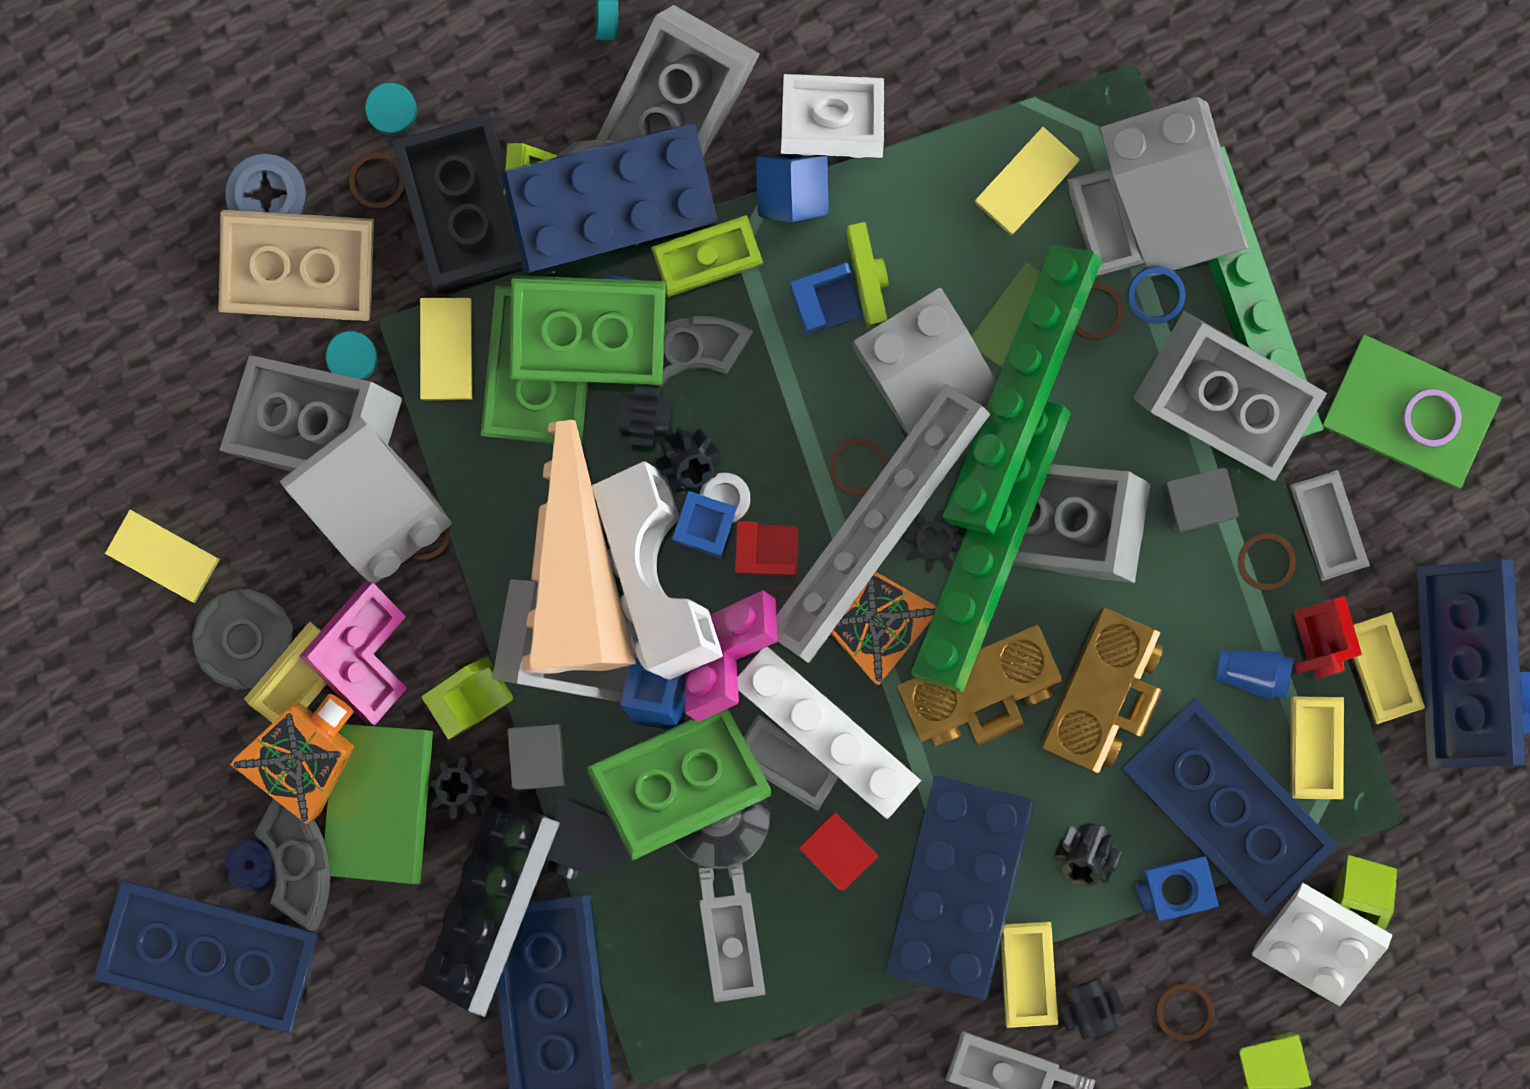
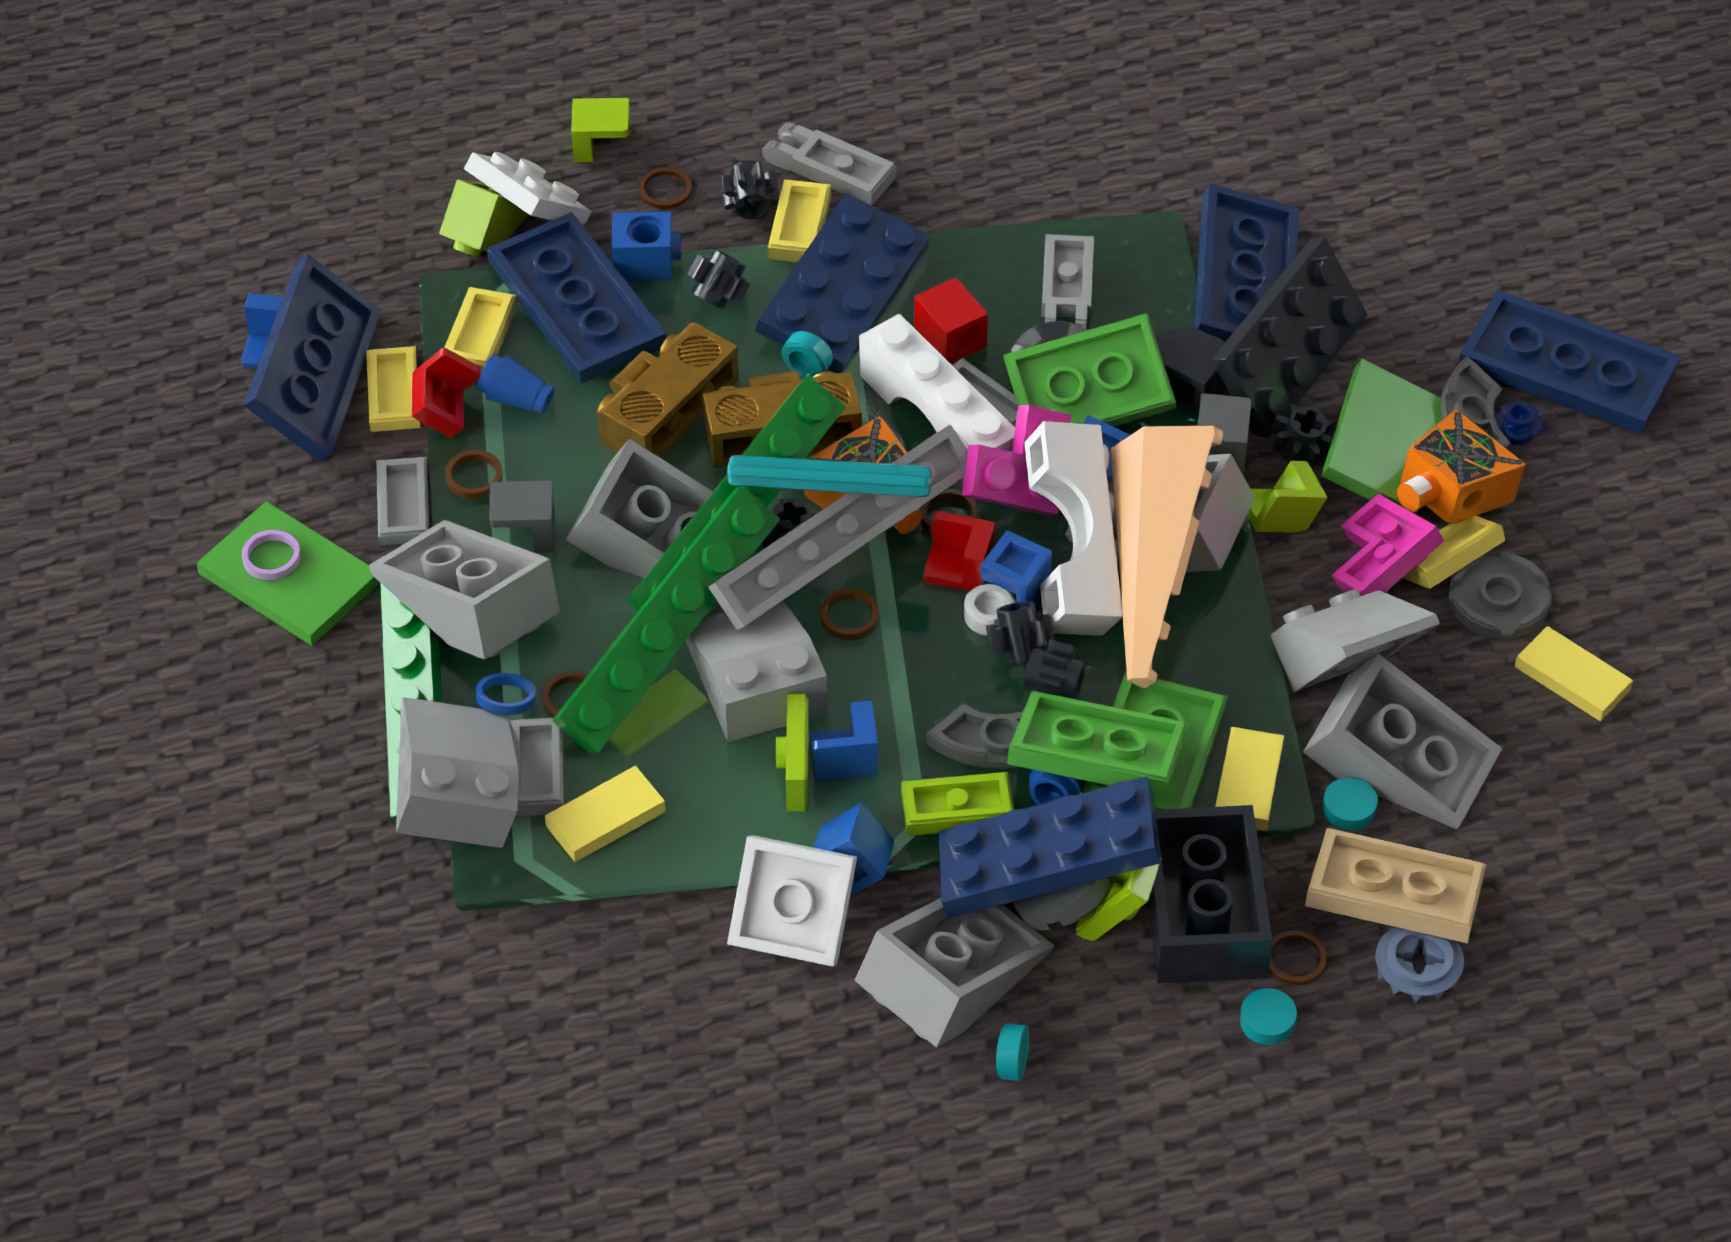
camera: 170 degrees left, 35 degrees down
none -> teal axle [727,455,932,497]
none -> teal tile [781,331,833,378]

